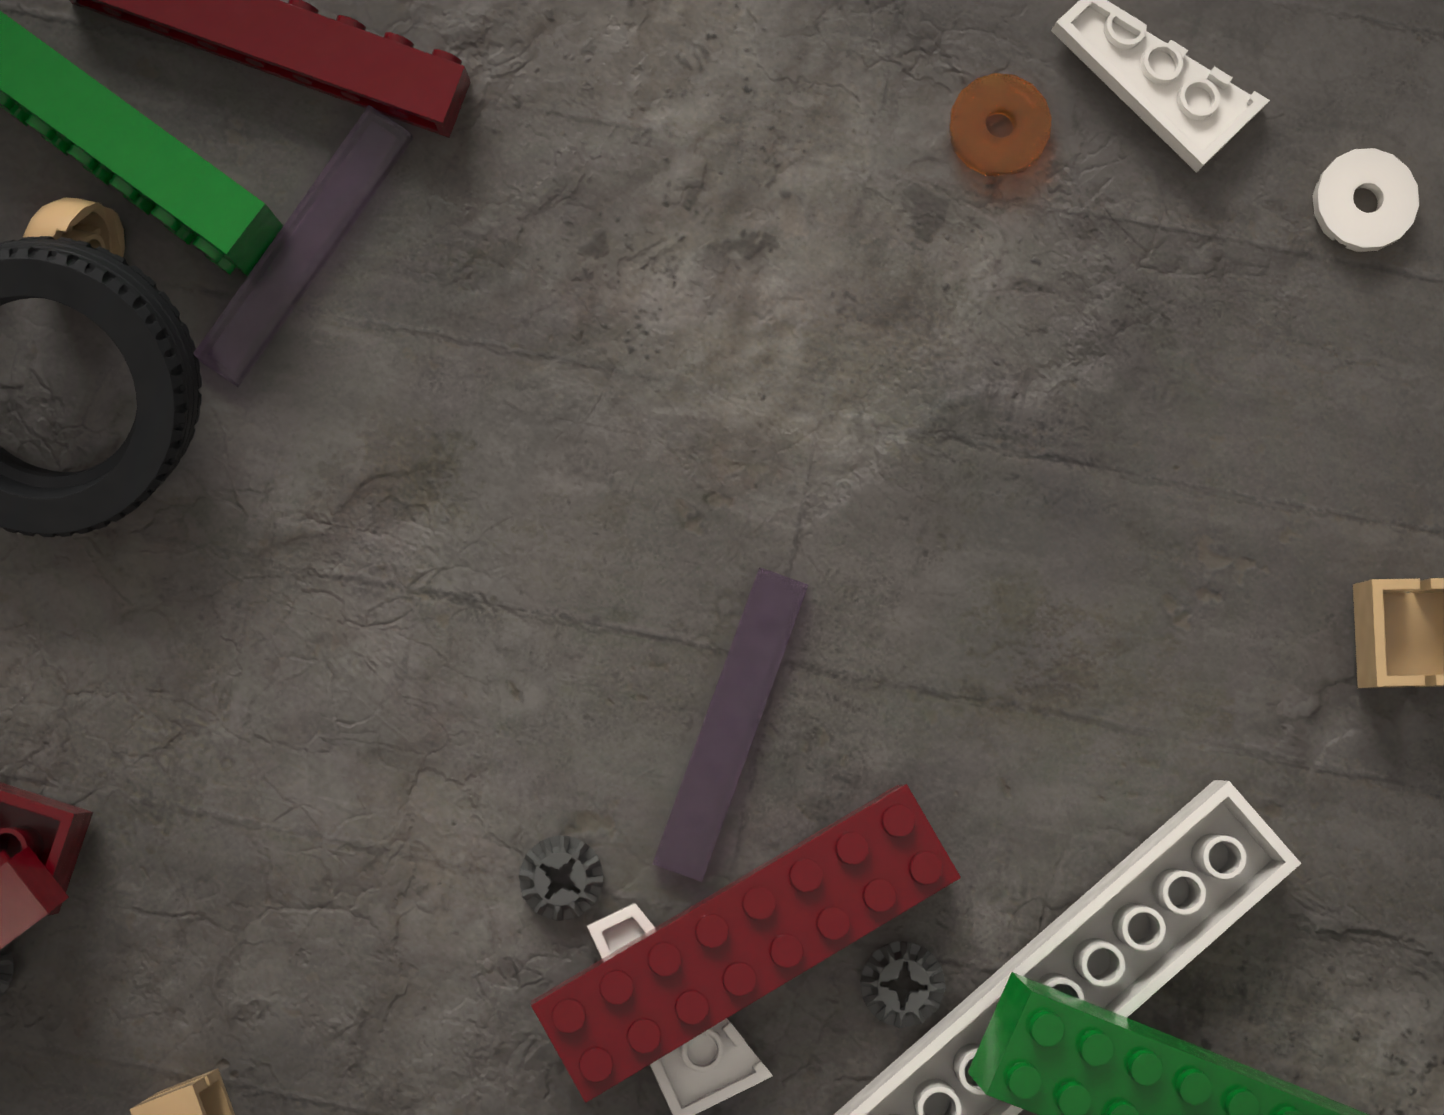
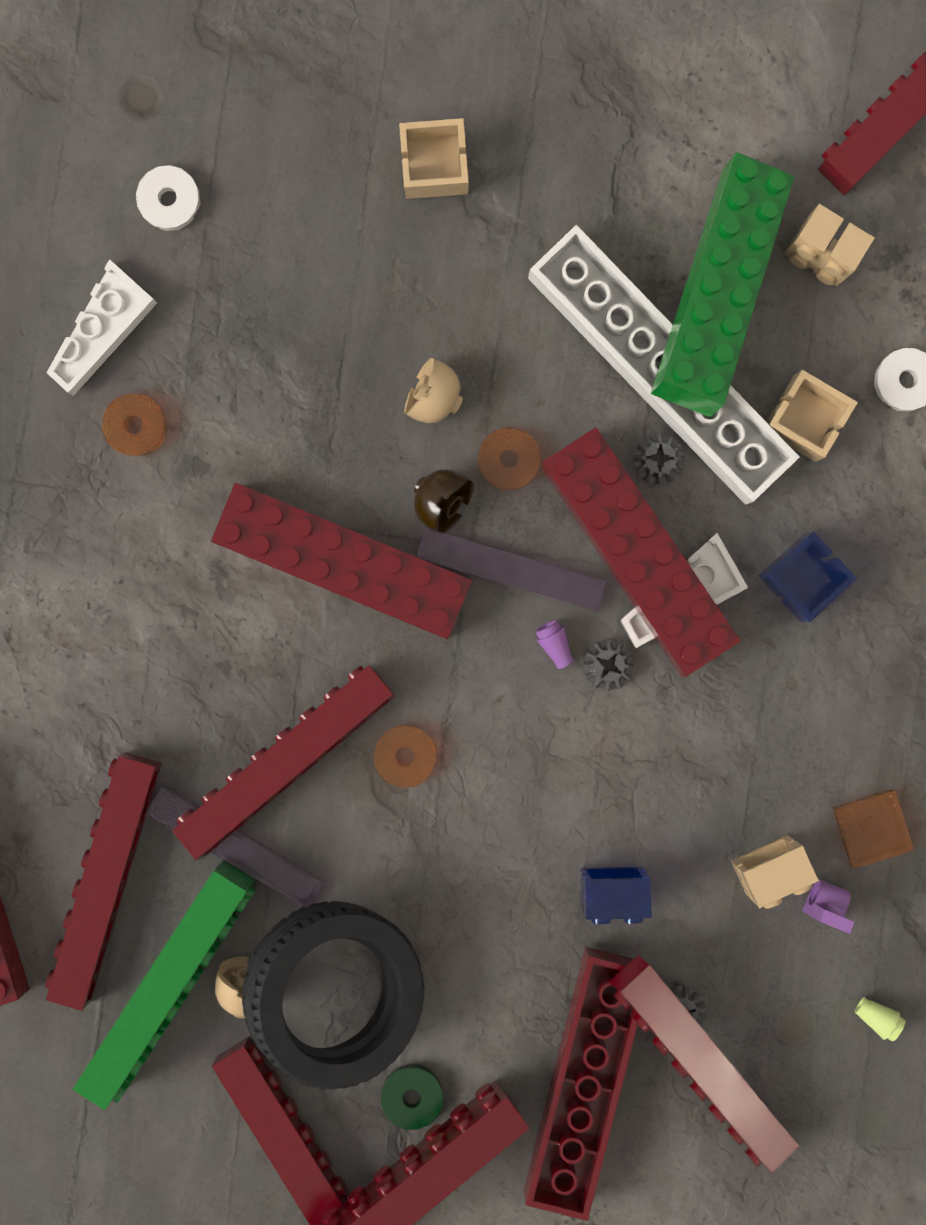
camera: 90 degrees left, 5 degrees up
none -> dark red brick [172,665,396,861]
none -> dark red brick [210,483,472,640]
none -> clear orange tile [374,725,436,788]
none -> tan cylinder [404,358,463,423]
none -> dark brown cylinder [414,469,474,534]
none -> clear orange tile [478,428,540,490]
none -> medium lavender cone [535,620,574,669]
none -> clear blue piece [580,867,652,924]

